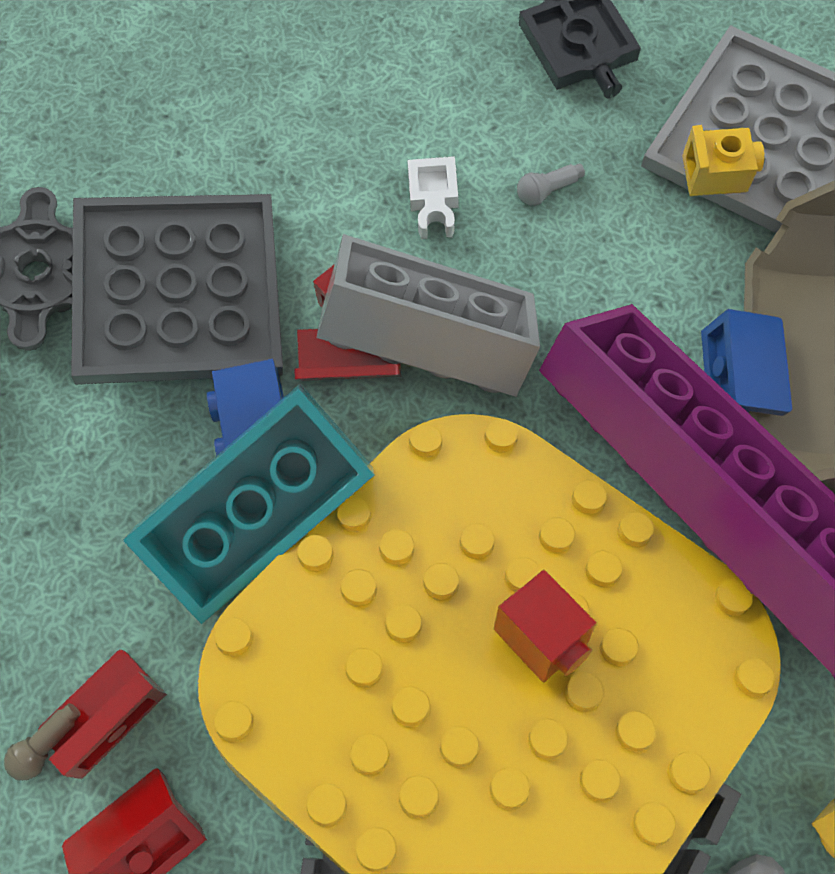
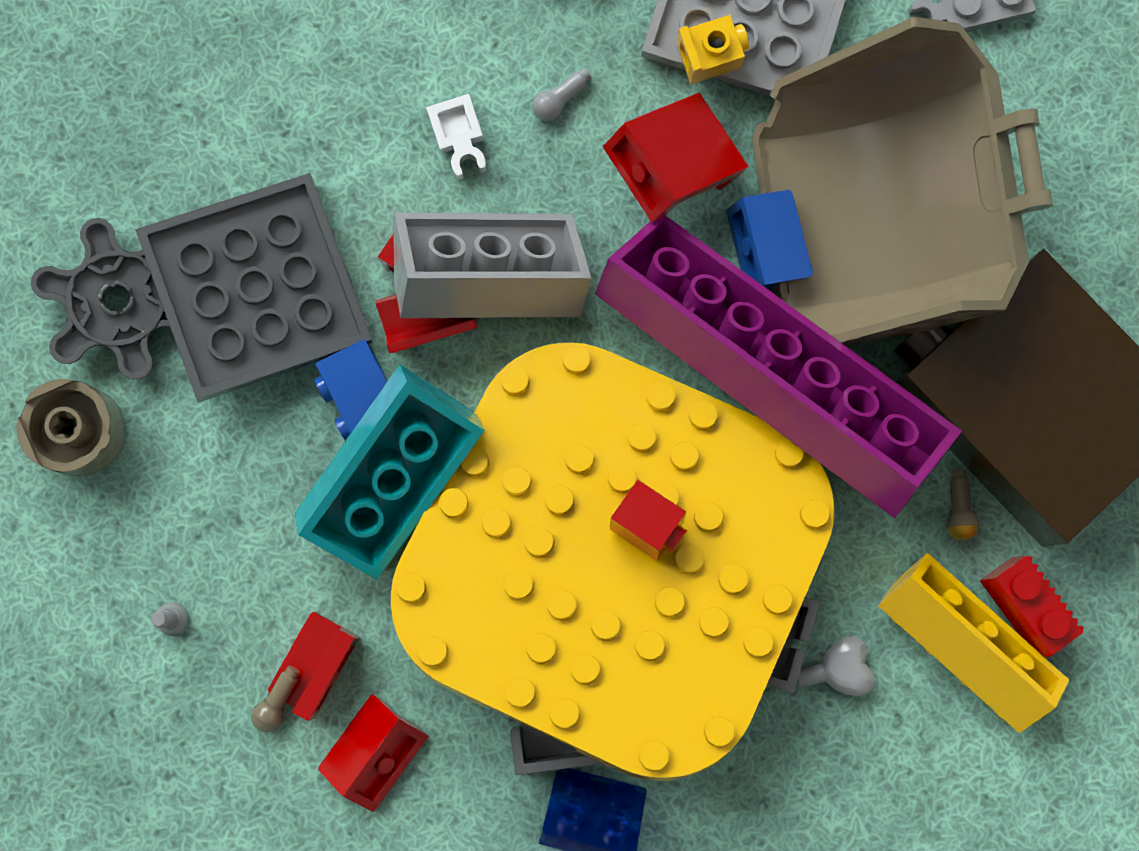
camera: 15 degrees left, 15 degrees up
none -> red panel [603,92,749,223]

